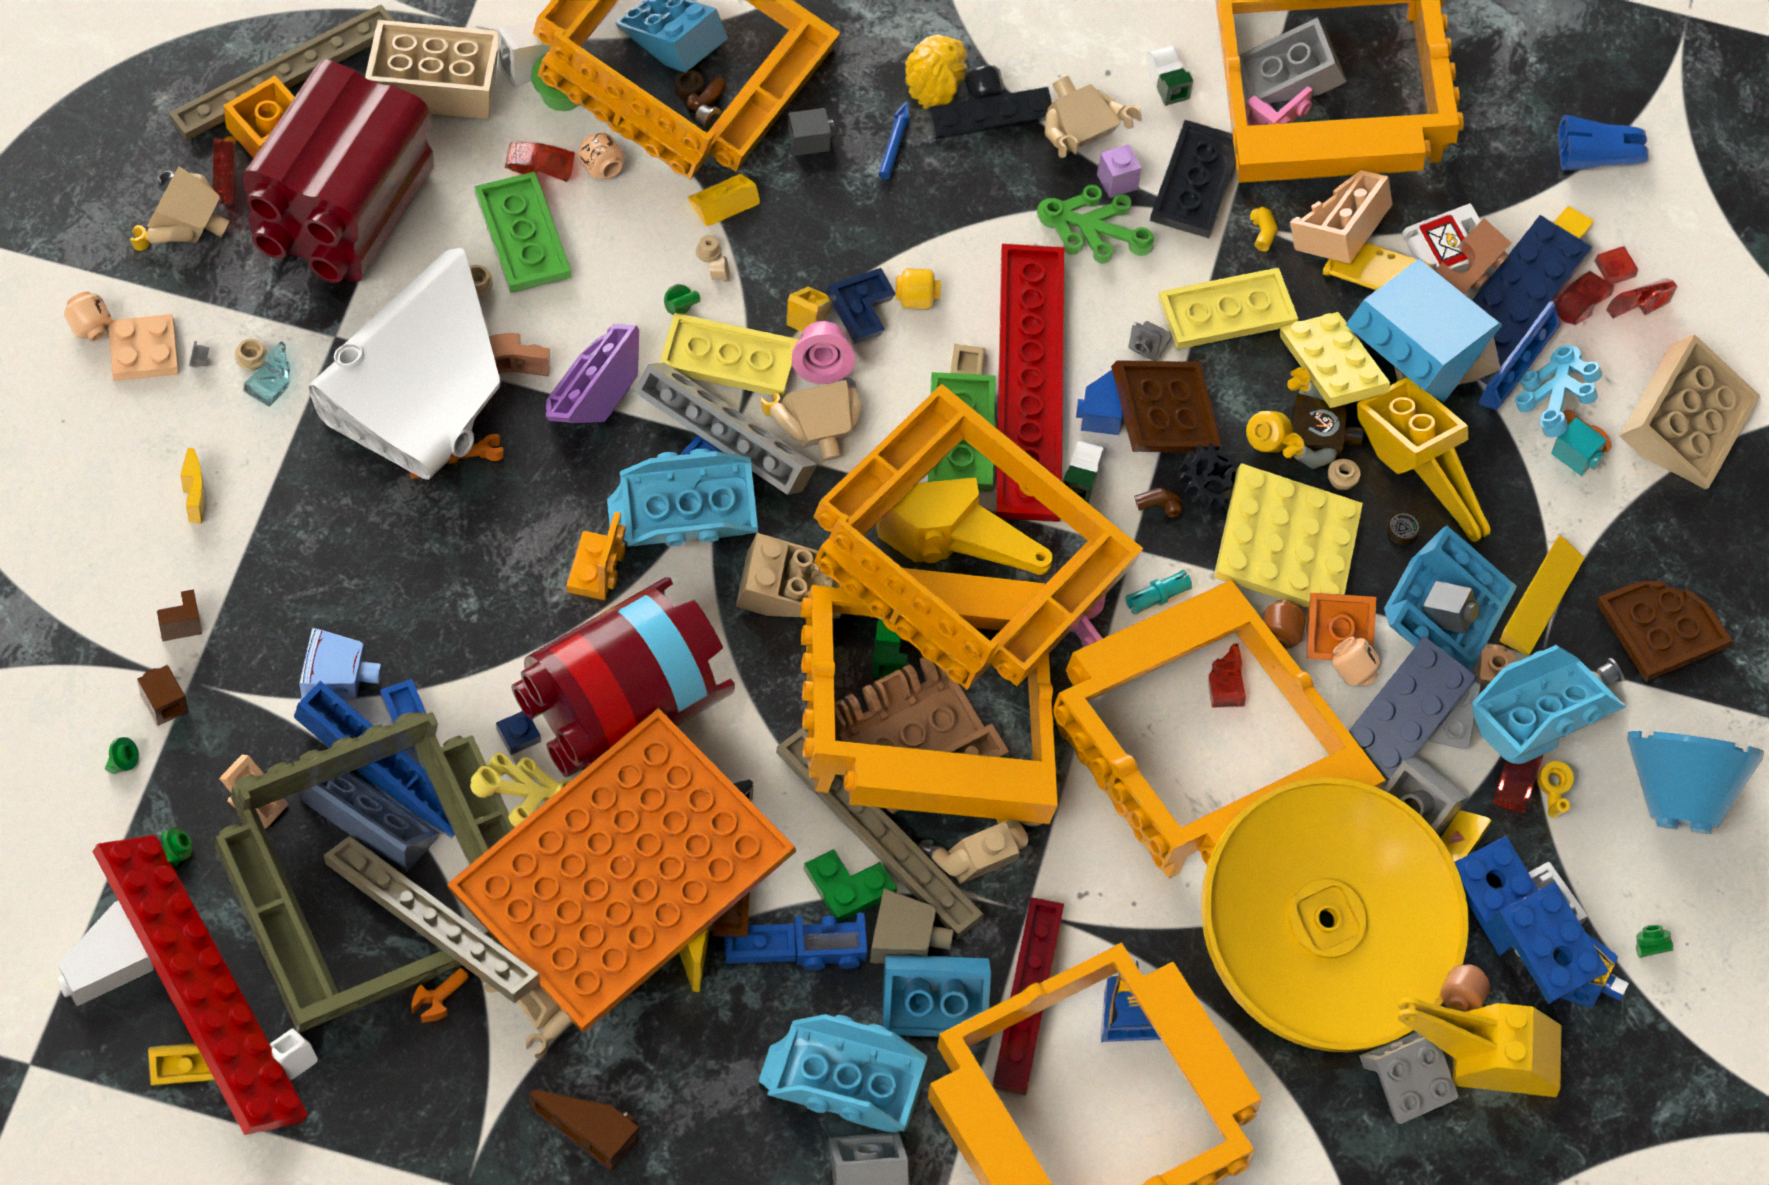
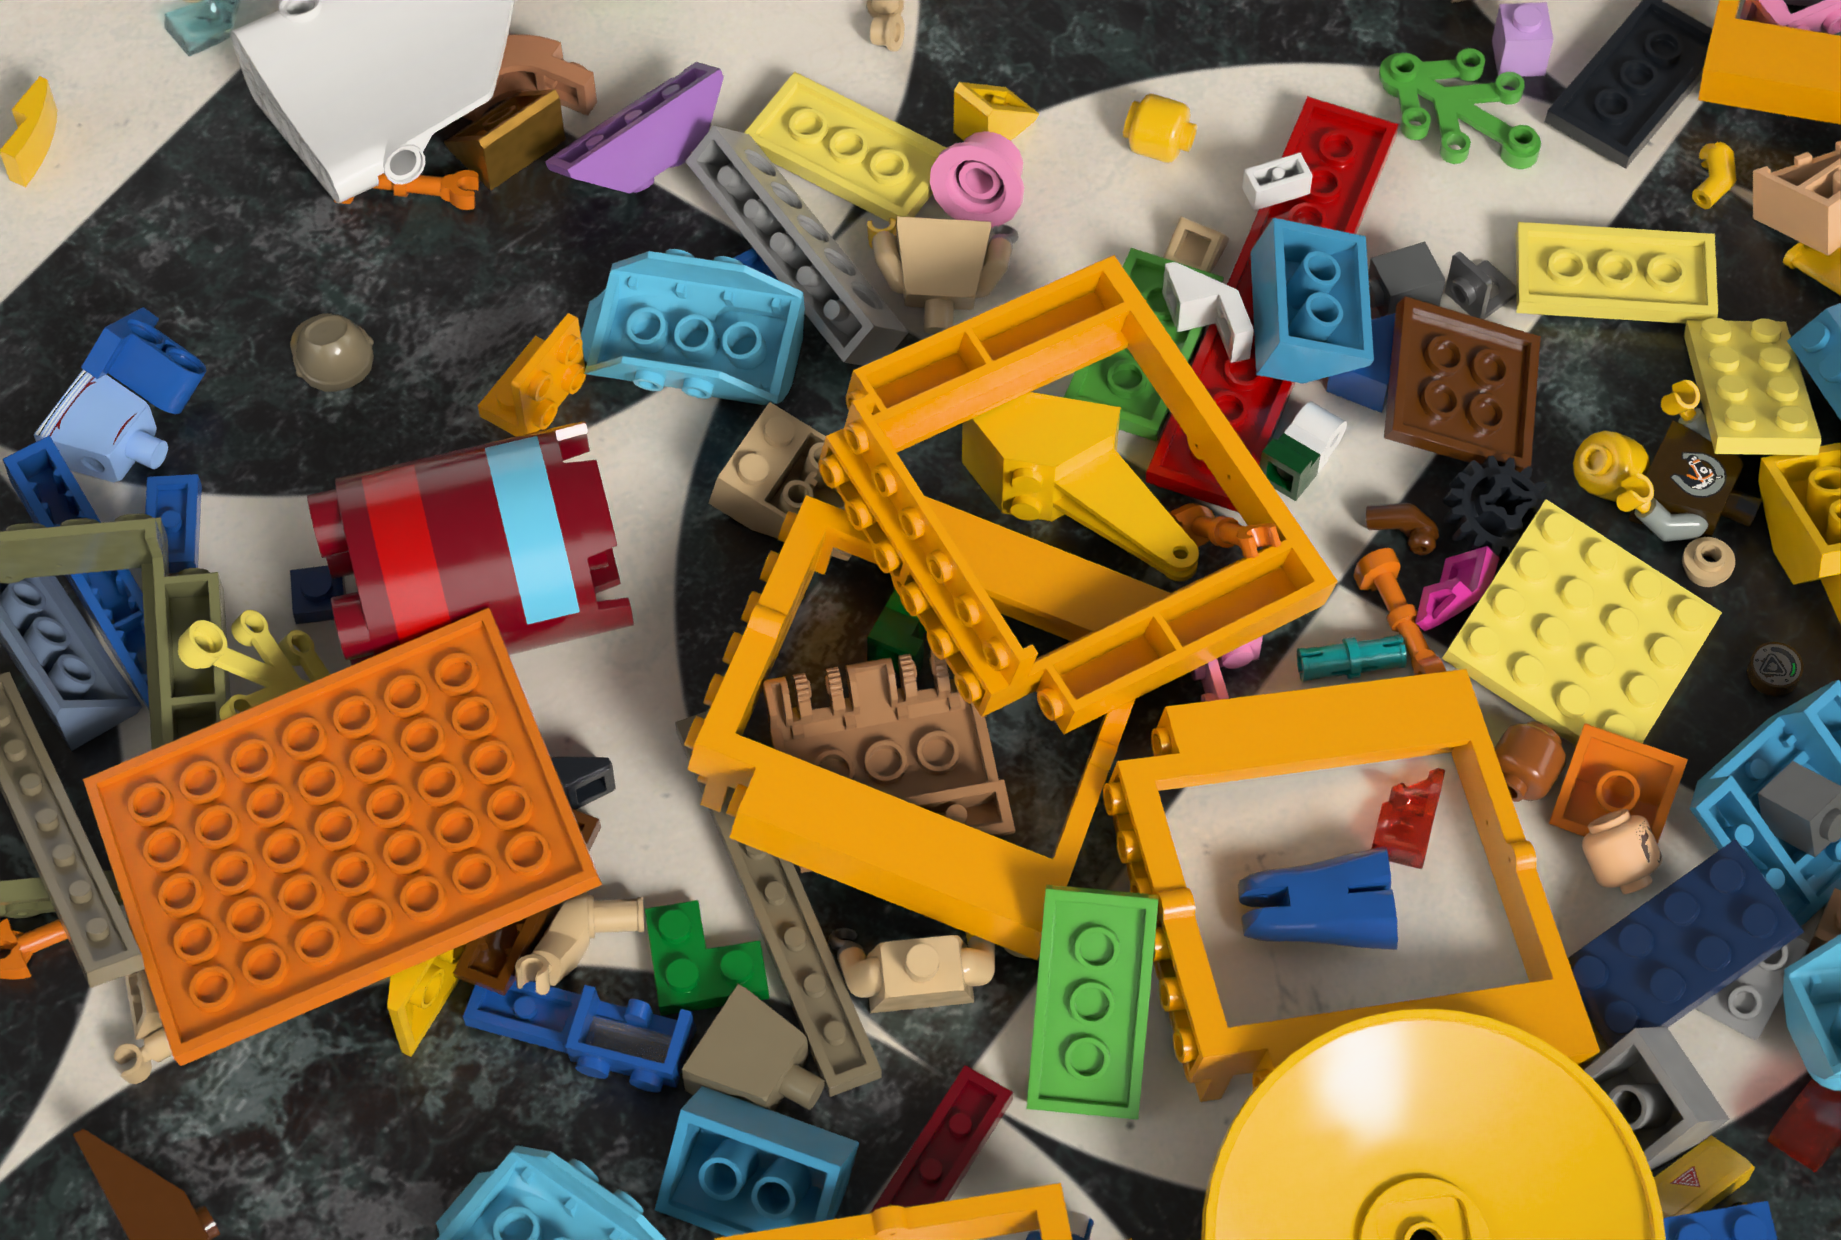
camera: 25 degrees right, 0 degrees up
green plate [664,284,701,315] -> none
dark blue plate [825,268,896,344] -> none
none -> blue tile [81,307,207,414]
none -> dark tan hat [290,313,374,392]
none -> pearl gold slope [444,89,566,191]
none -> tan arm [515,891,644,995]
none -> bright green plate [1026,885,1159,1120]
none -> white slope [1162,262,1254,363]
none -> orange piece [1169,503,1281,558]
none -> blue piece [1238,847,1398,950]
none -> white piece [1242,152,1313,211]
none -> dark azure slope [1251,218,1374,384]
none -> orange piece [1353,548,1446,675]
none -> dark grey brick [1368,242,1445,317]
none -> dark pink slope [1415,546,1499,631]

